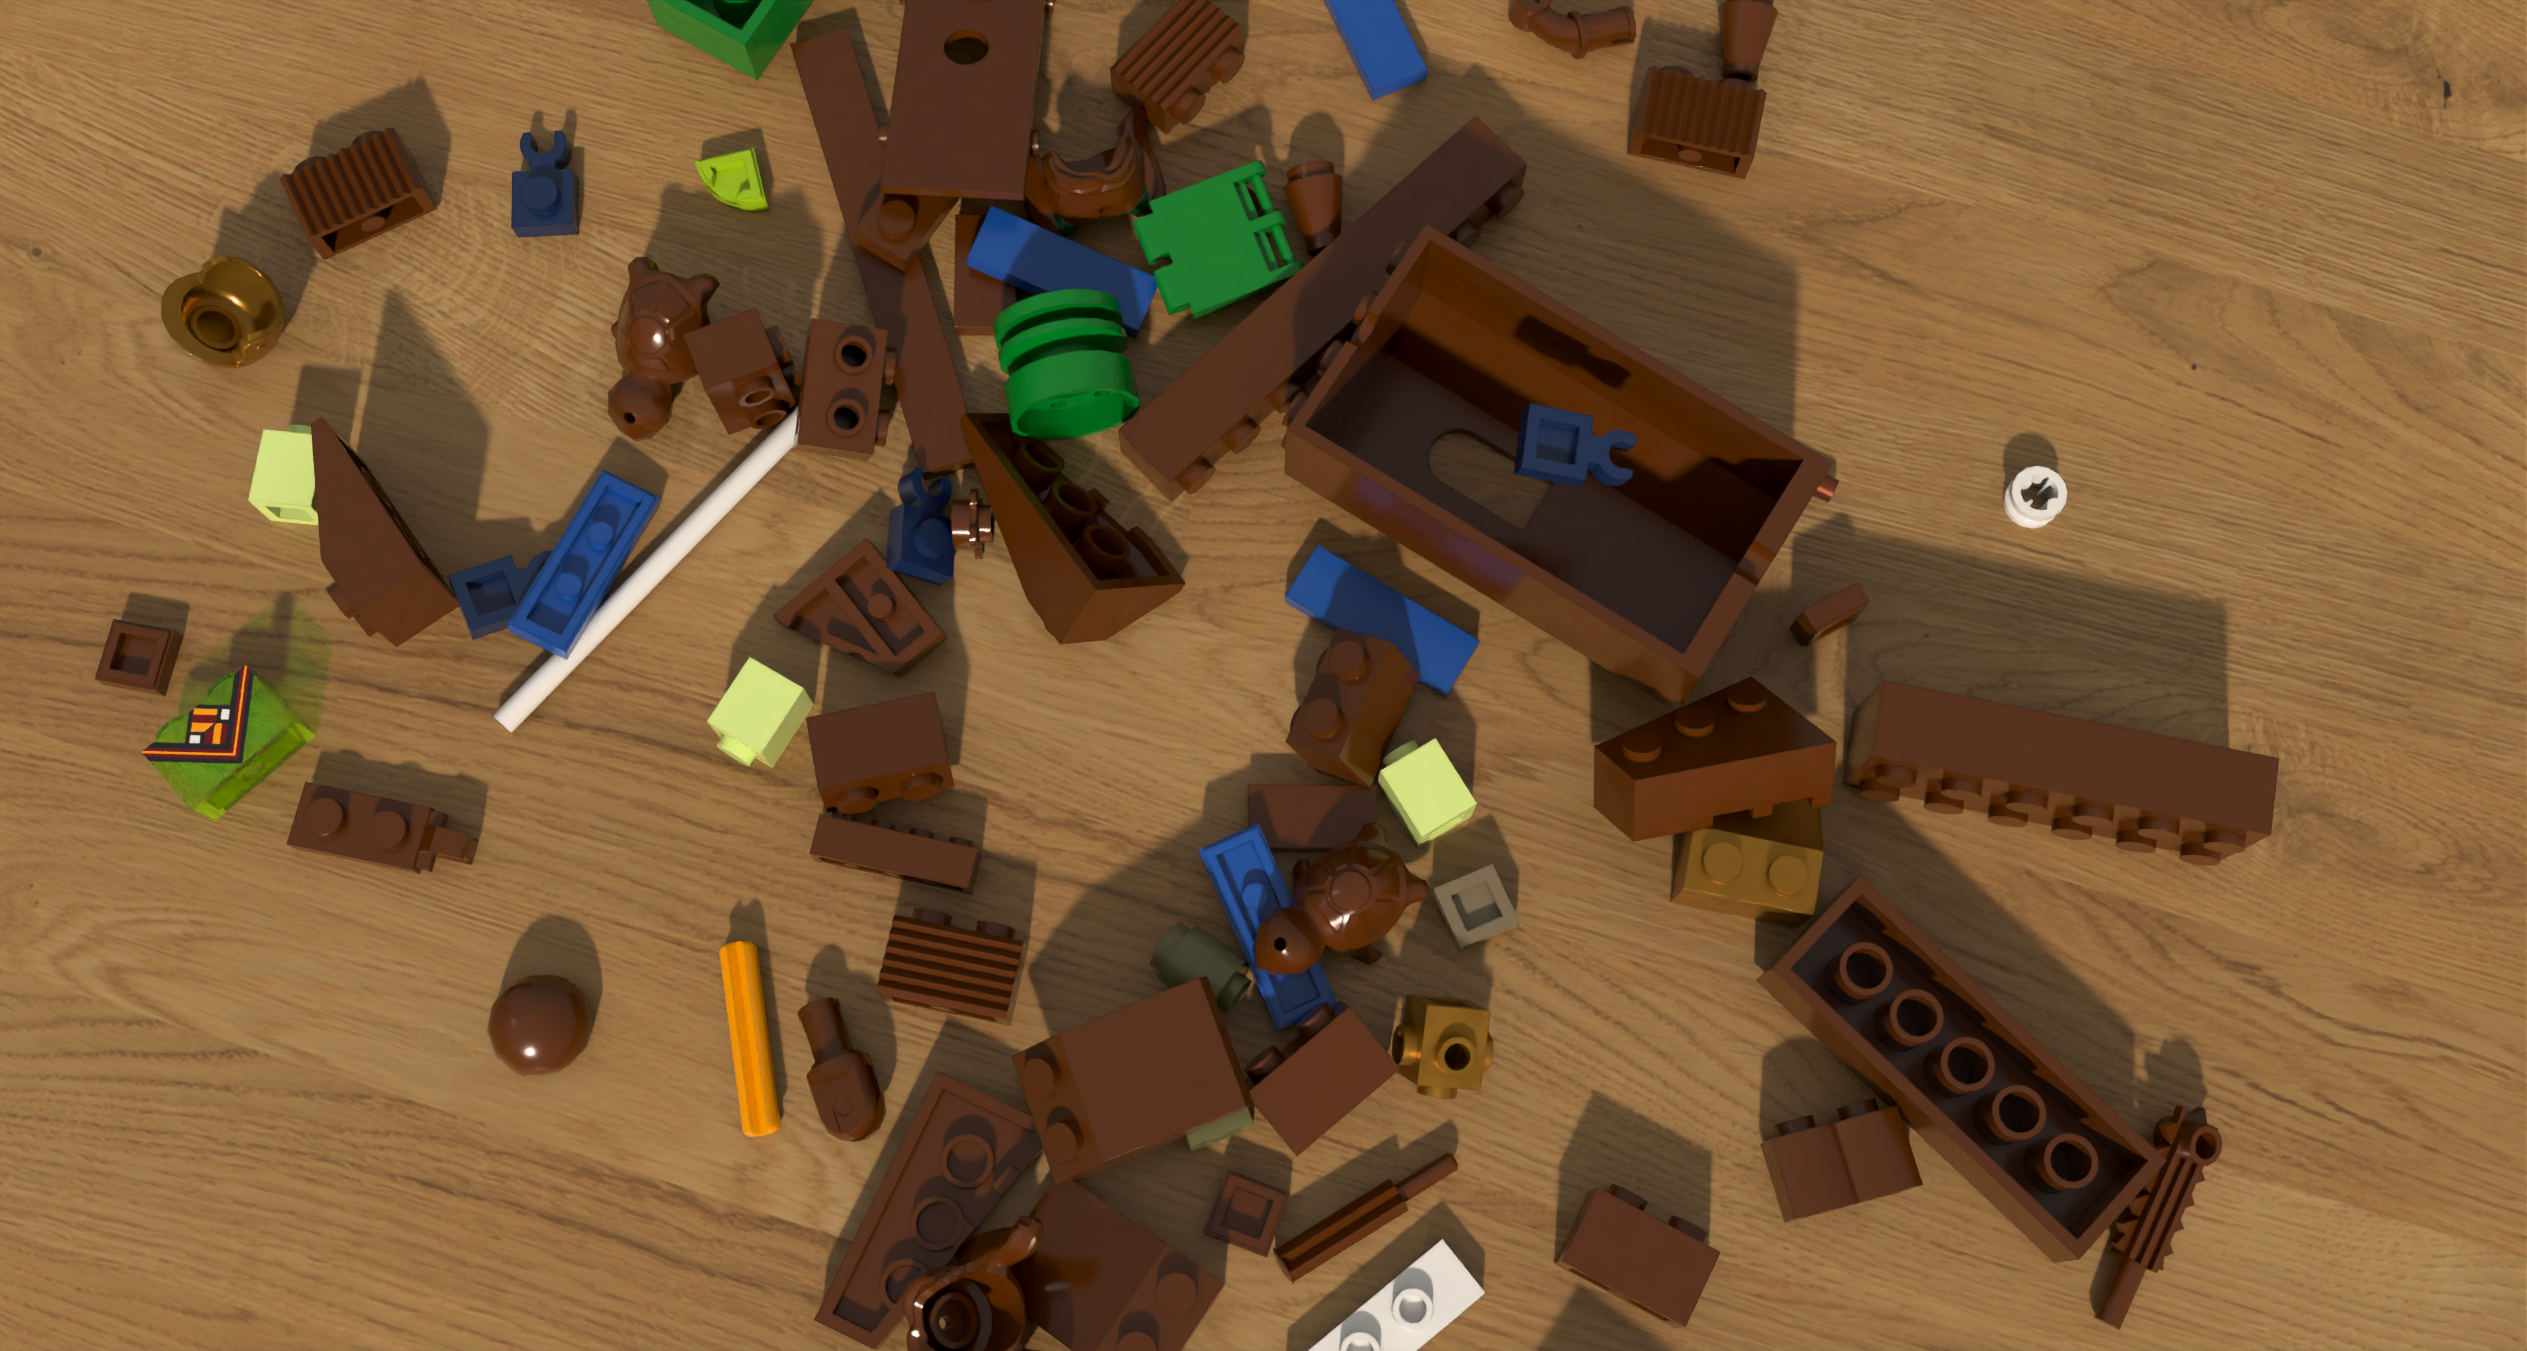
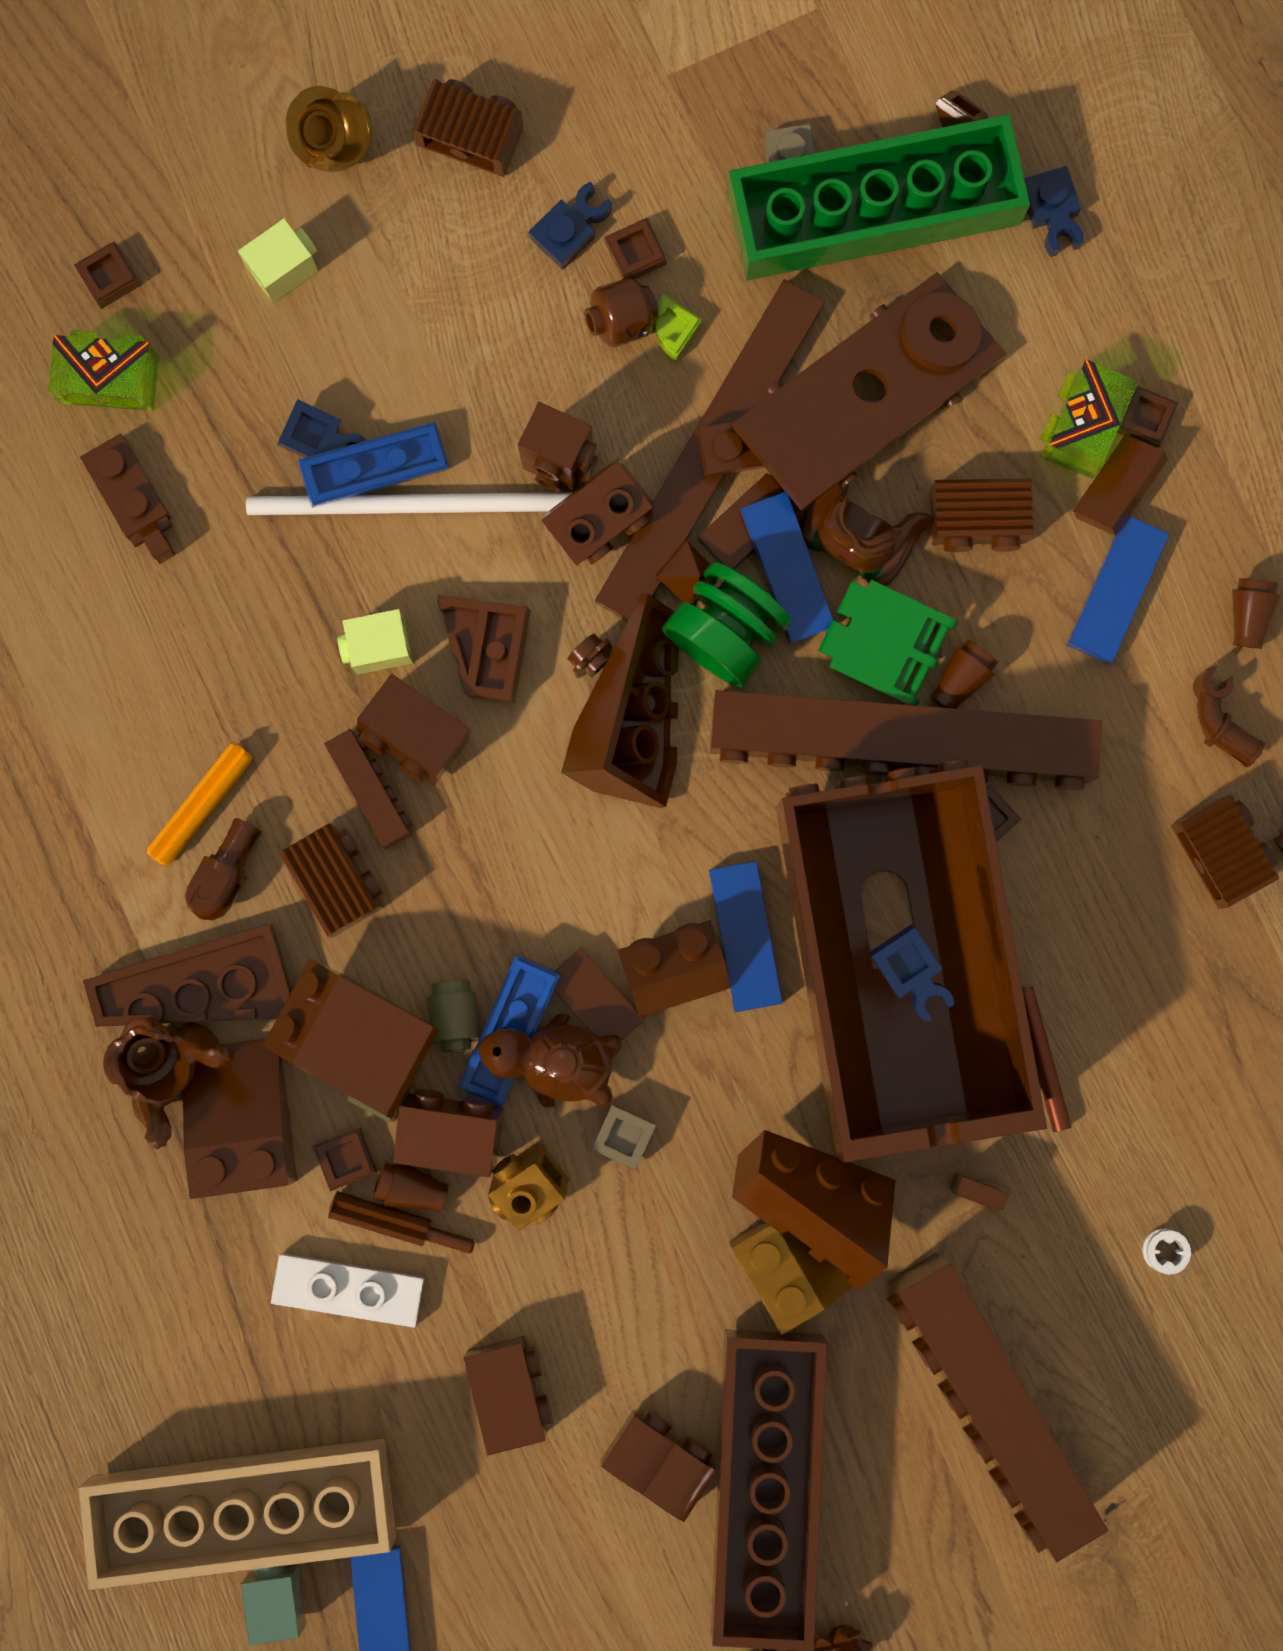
camera: 50 degrees right, 10 degrees up
reddish brown slope [311,417,459,647] -> none
reddish brown hair [487,975,593,1076] -> none
reddish brown animal [608,257,720,441] -> none
dark blue plate [886,467,955,586] -> none
yellowish green brick [1377,738,1477,849] -> none
none -> reddish brown cone [373,1160,449,1213]
none -> reddish brown head [584,278,658,347]
none -> reddish brown tile [604,218,667,279]
none -> reddish brown slope [655,540,710,604]

